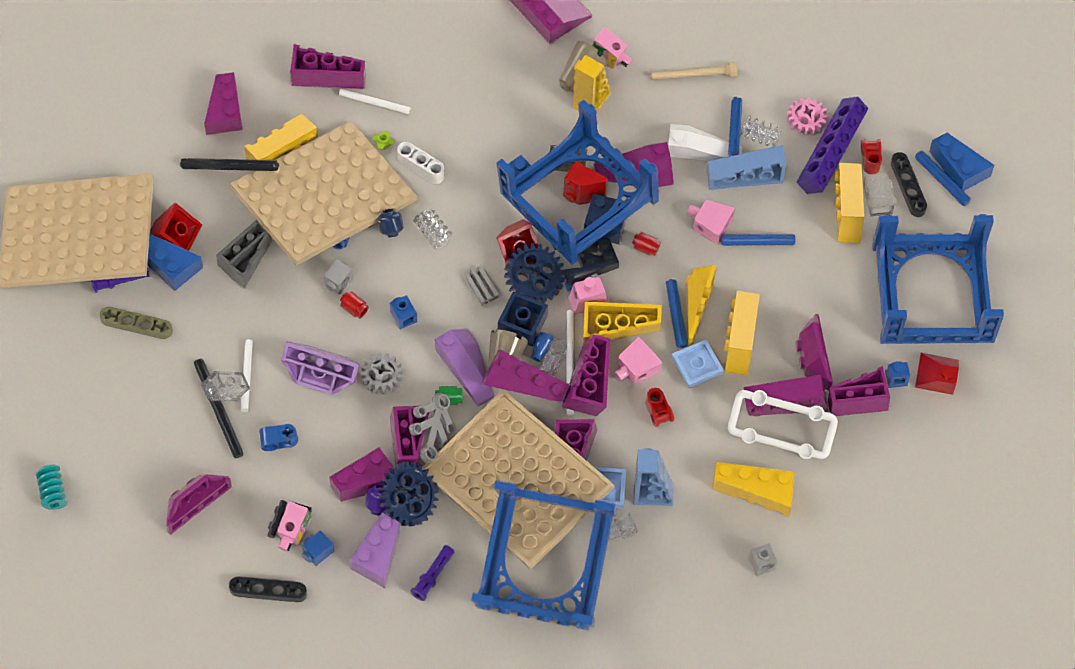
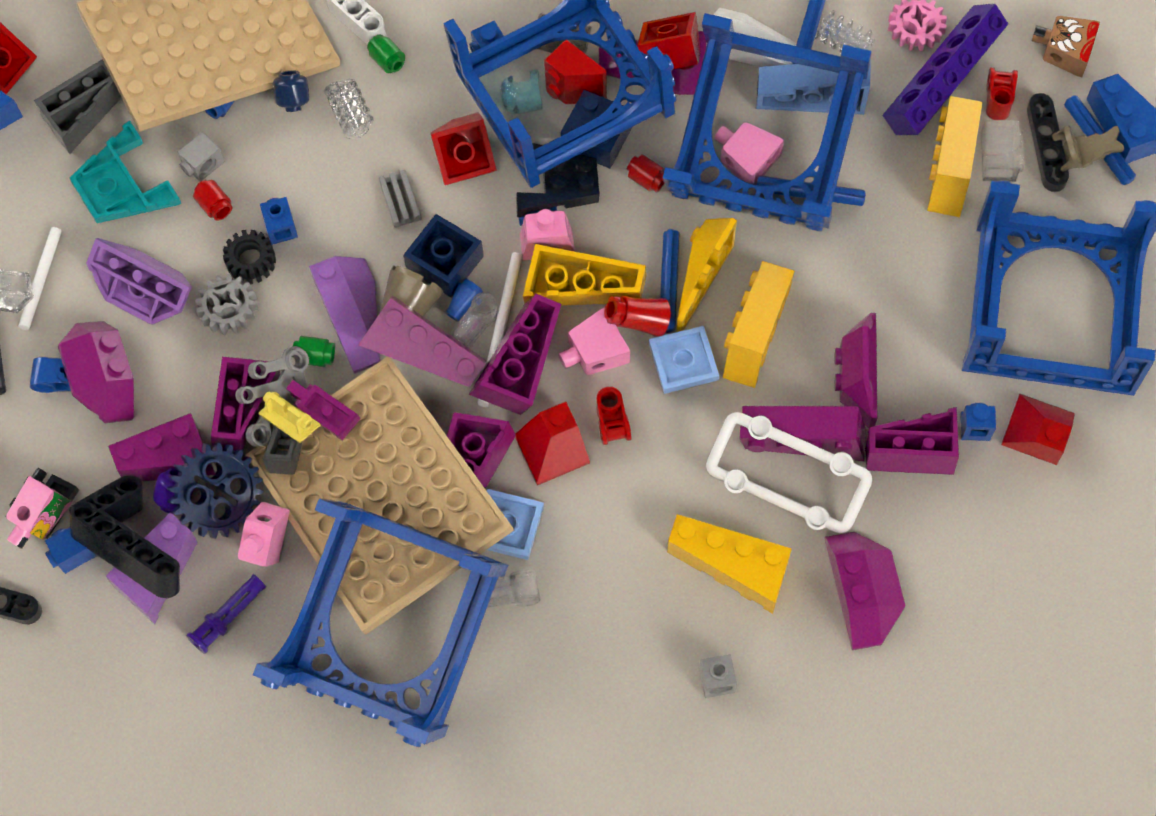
camera: 15 degrees right, 5 degrees up
dark blue gear [504,243,565,303] -> none
medium blue wedge [634,448,673,506] -> none
none -> magenta wedge [58,321,134,423]
none -> black beam [69,475,180,598]
none -> teal wing [70,121,181,224]
none -> black tyre [223,230,276,284]
none -> bright pink torso [238,502,290,567]
none -> light yellow hinge [258,391,321,443]
none -> dark grey slope [263,426,303,475]
none -> magenta hinge [286,380,361,441]
none -> green brick [367,34,405,73]
none -> clear light blue helmet [500,69,543,114]
none -> red slope [515,402,590,485]
none -> red plant [604,296,671,337]
none -> red slope [637,12,701,70]
none -> blue arch [663,13,871,231]
none -> magenta wedge [824,532,906,651]
none -> medium nougat torso [1031,16,1100,77]
none -> dark tan hair [1052,126,1124,172]

